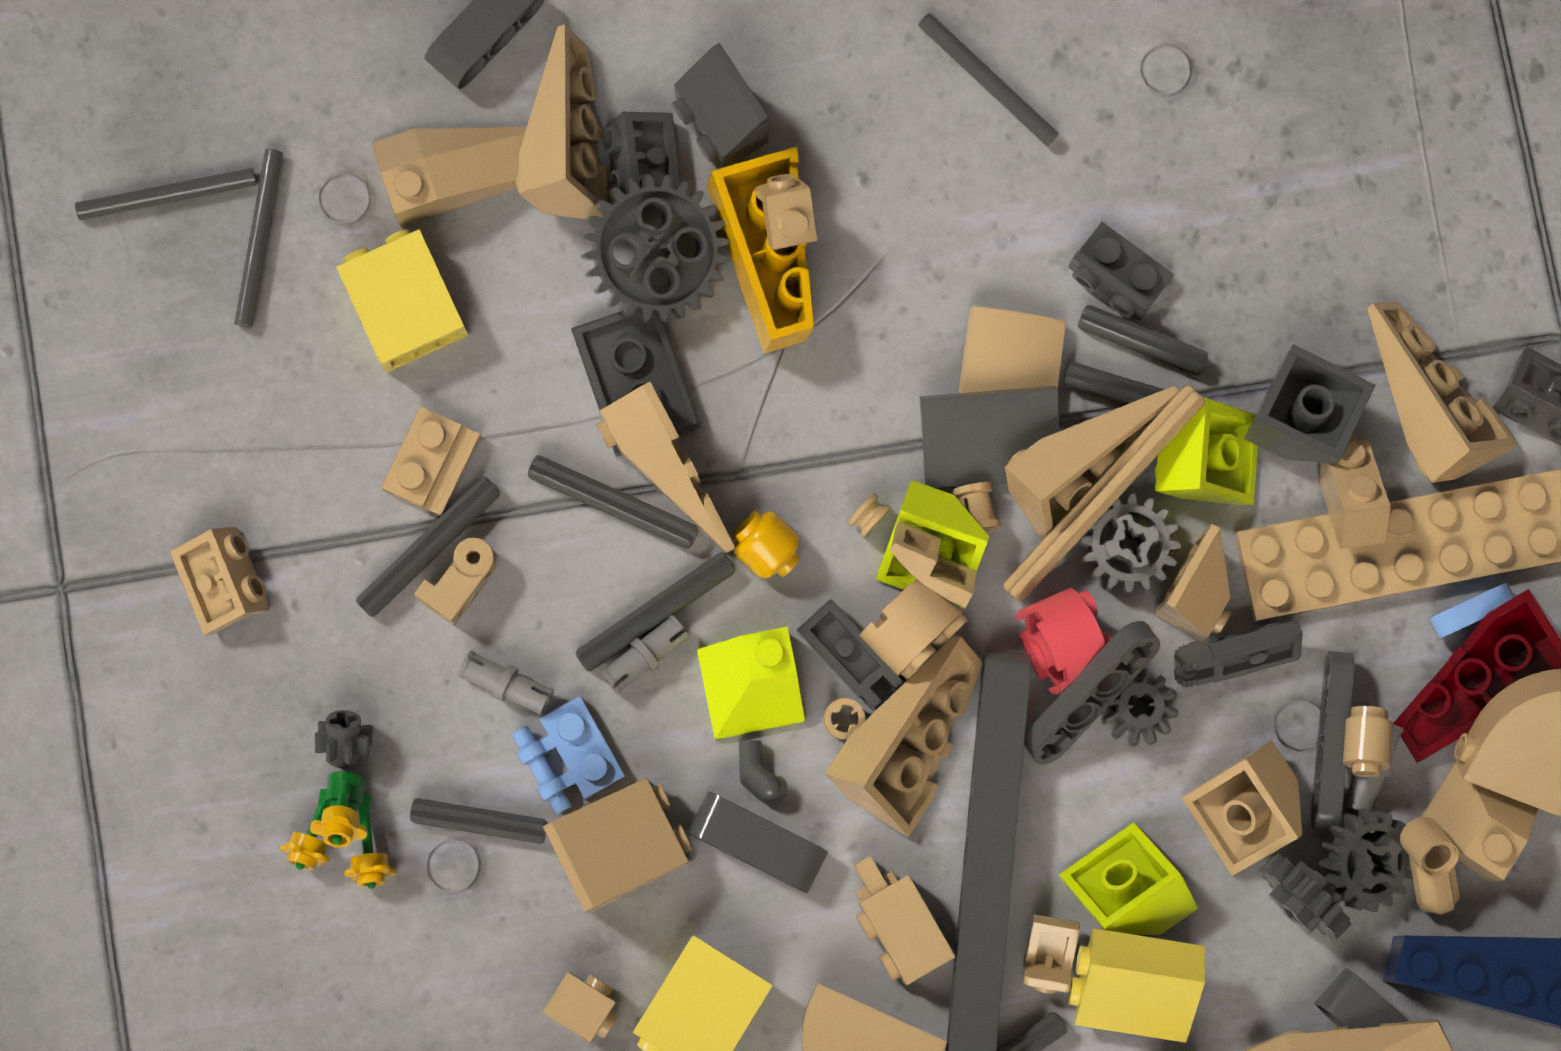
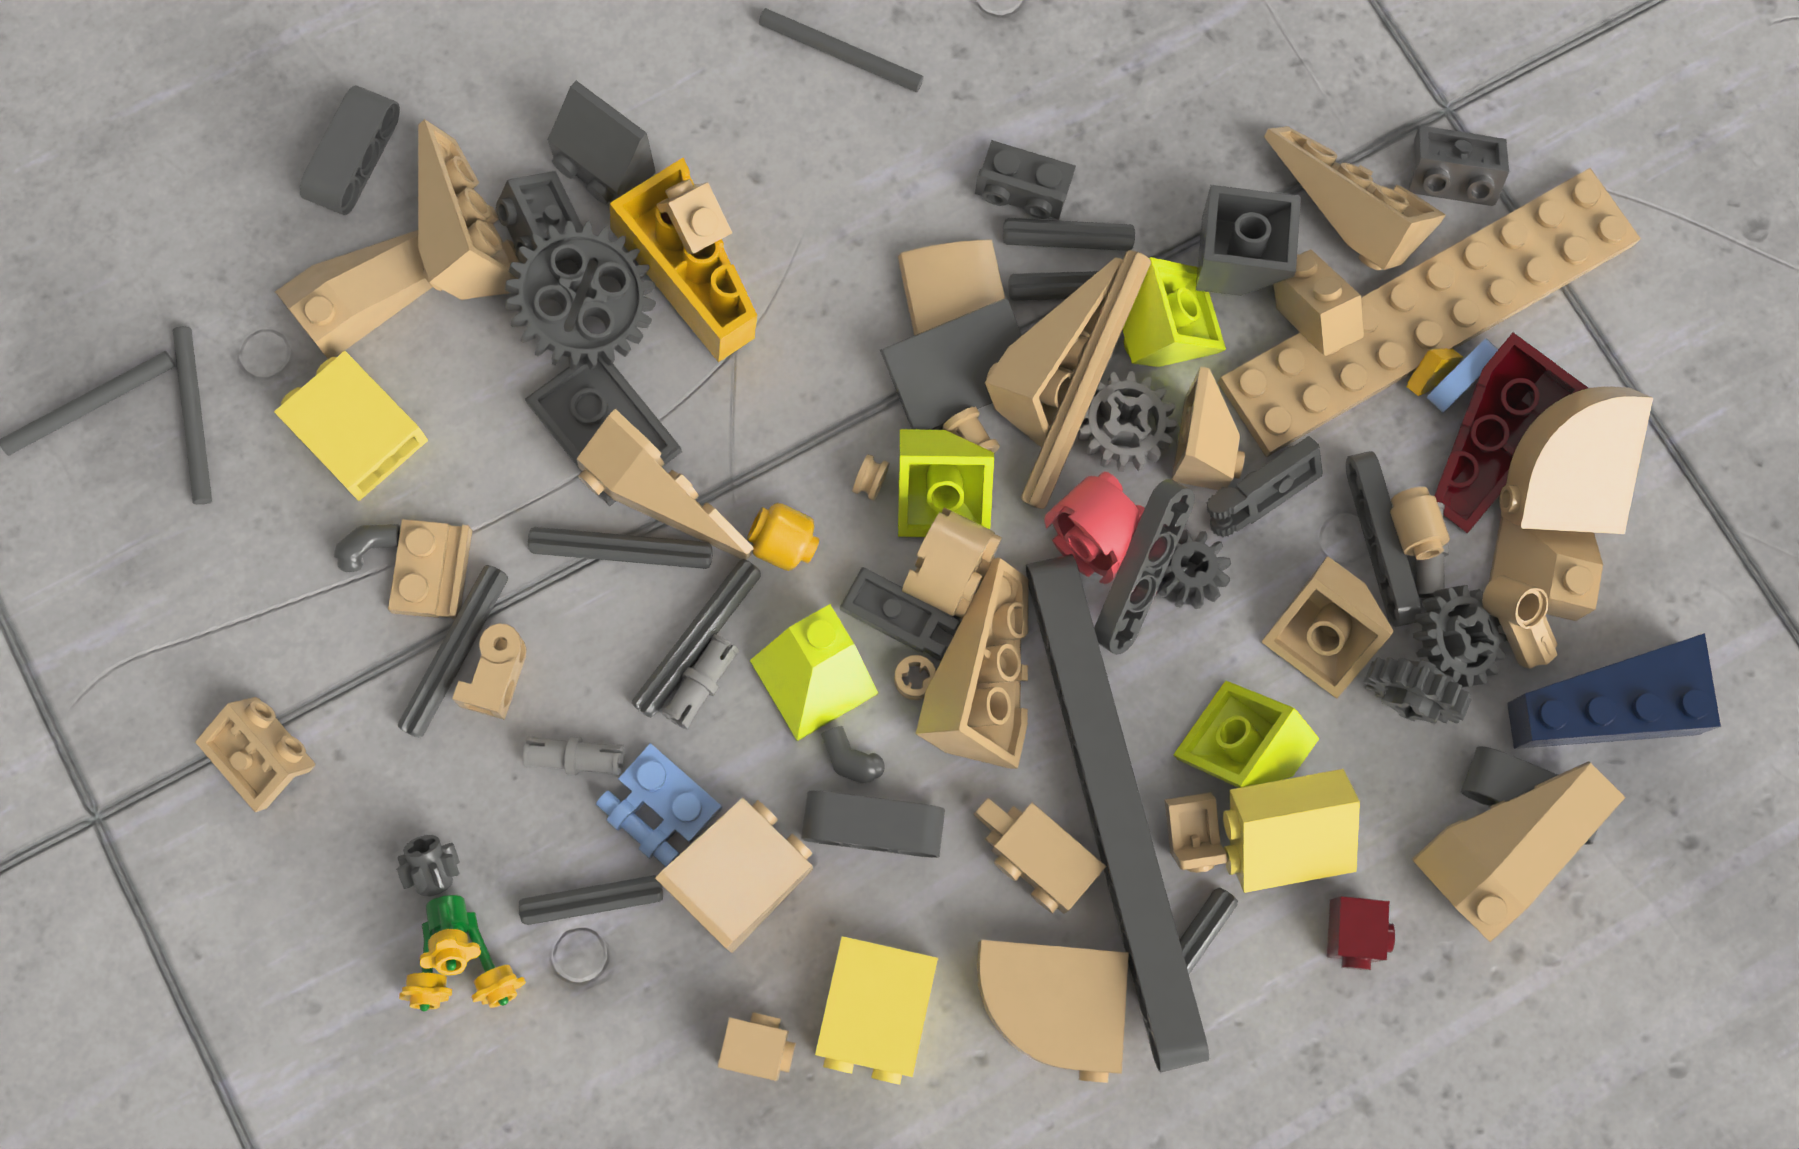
camera: 20 degrees left, 5 degrees down
tan slope [891,521,977,608] -> none
none -> dark grey arm [334,524,400,572]
none -> yellow tile [1406,348,1463,396]

